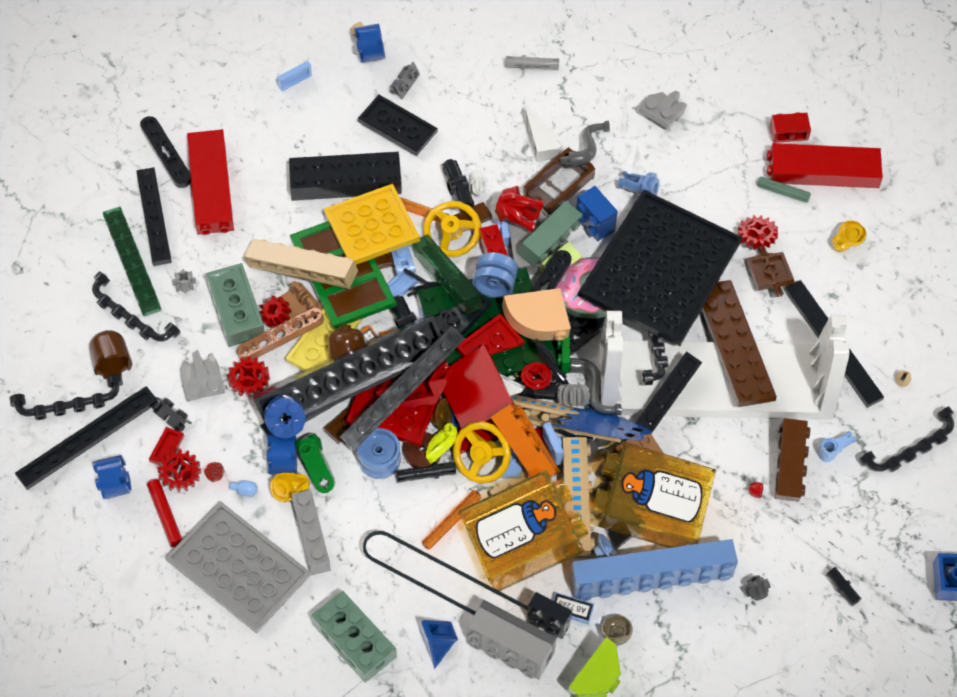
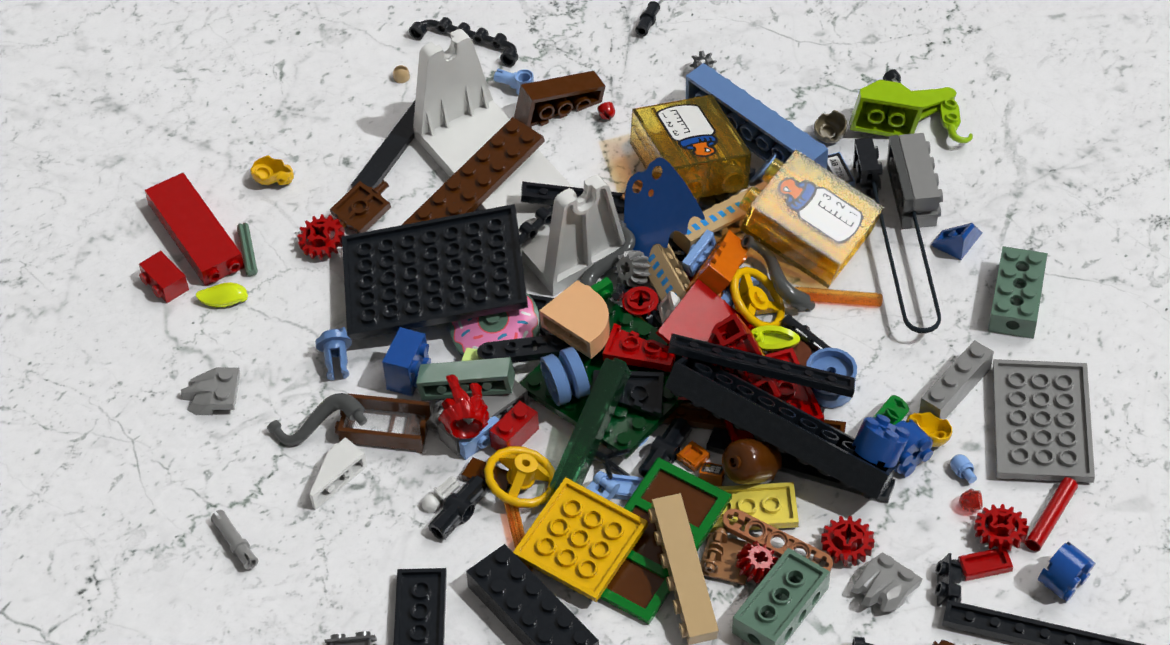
camera: 120 degrees left, 10 degrees down
none -> neon yellow arm [196,282,248,308]
none -> dark grey animal [741,235,815,311]

